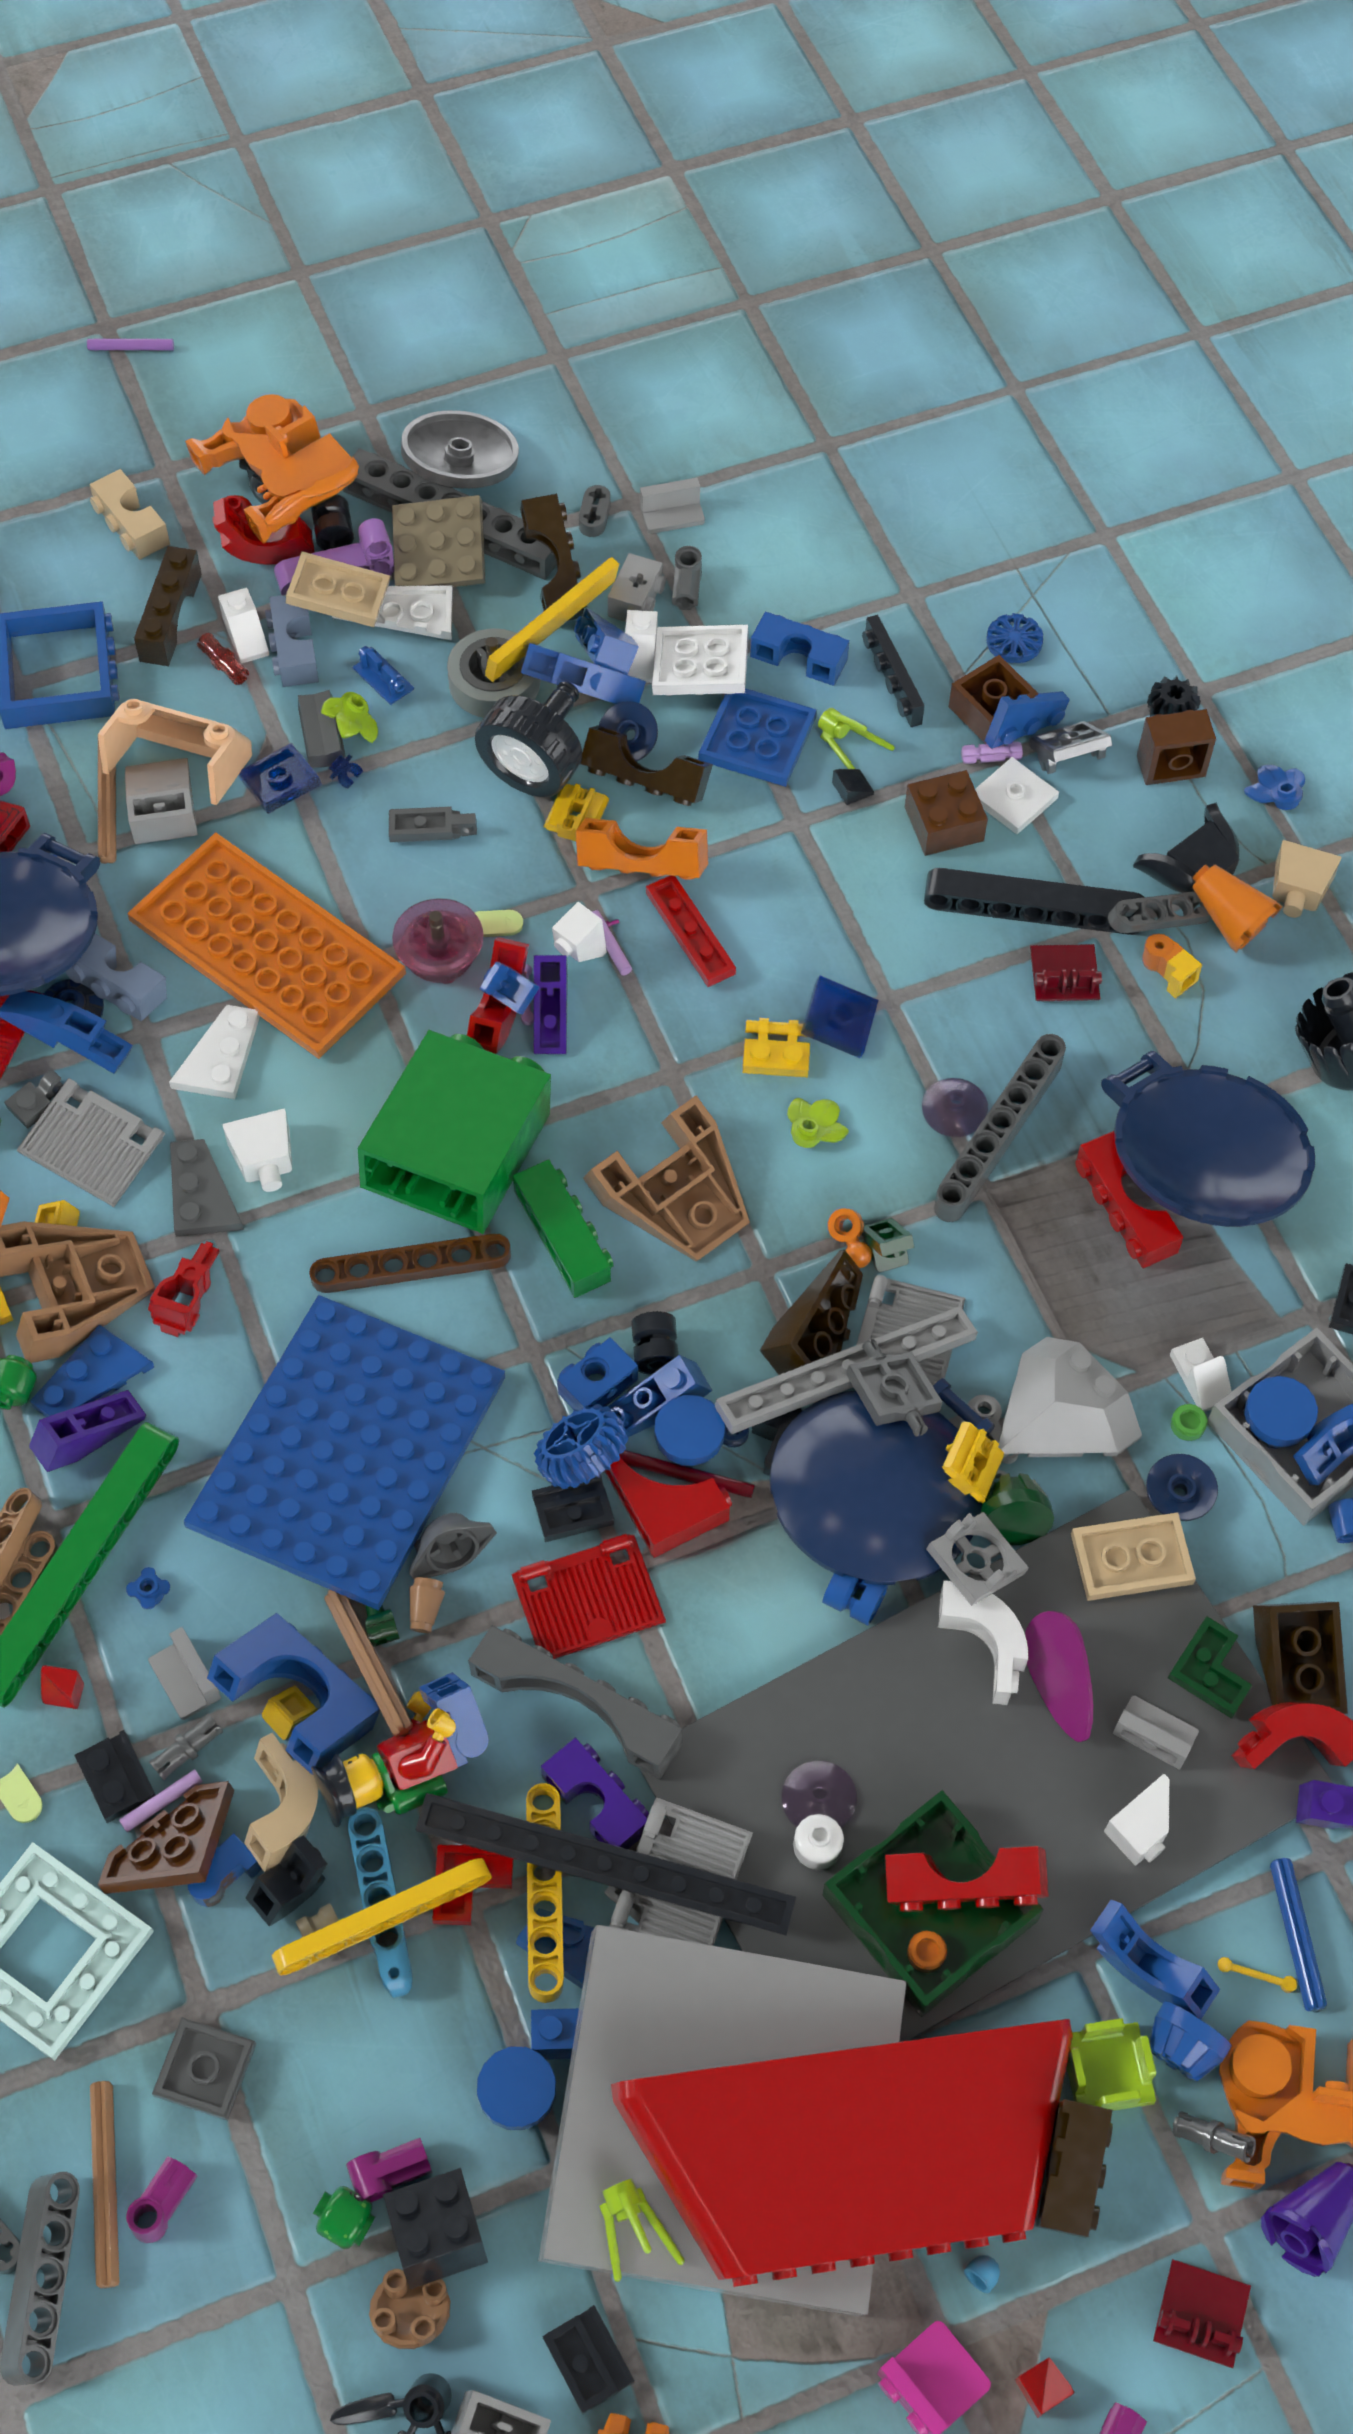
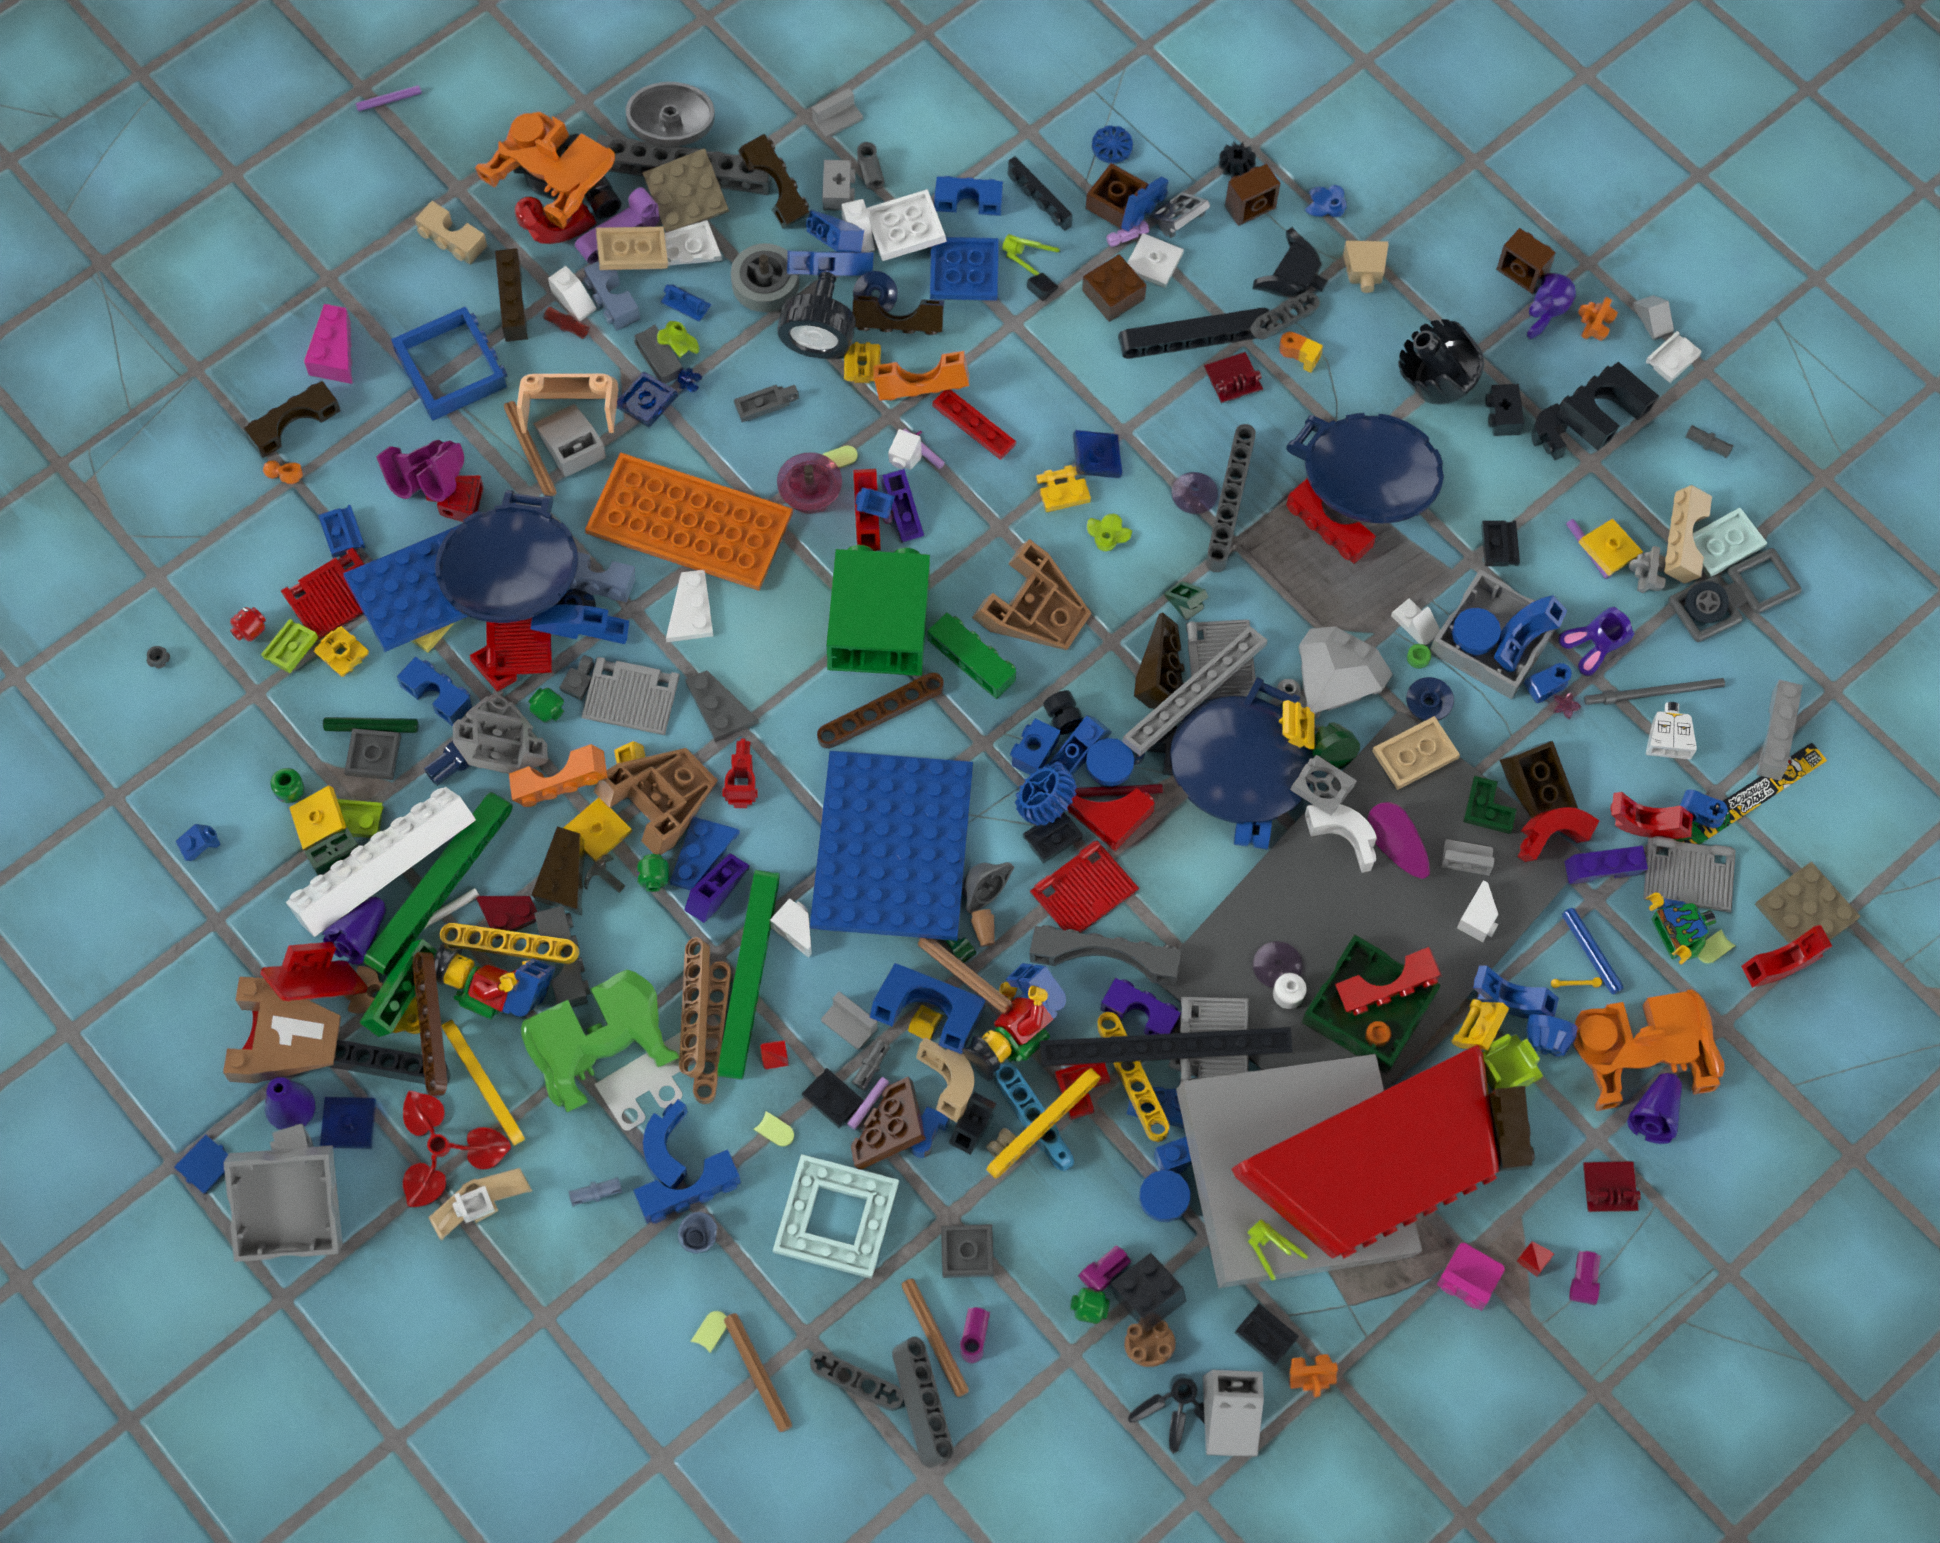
camera: 20 degrees left, 5 degrees up
blue plate [126,1567,170,1610] -> none
white torso [222,1108,292,1192] -> none
yellow tile [485,557,620,682] -> none
dark grey beam [579,485,611,537] -> none
orange plate [828,1208,872,1269] -> none
dark grey plate [846,1339,943,1436] -> none
dark azure hinge [964,2255,1000,2293] -> none
dark grey pin [1172,2111,1256,2163] -> none
orange cone [1192,864,1282,953] -> none
none -> white slope [770,899,812,958]
none -> yellow plate [1451,999,1509,1050]

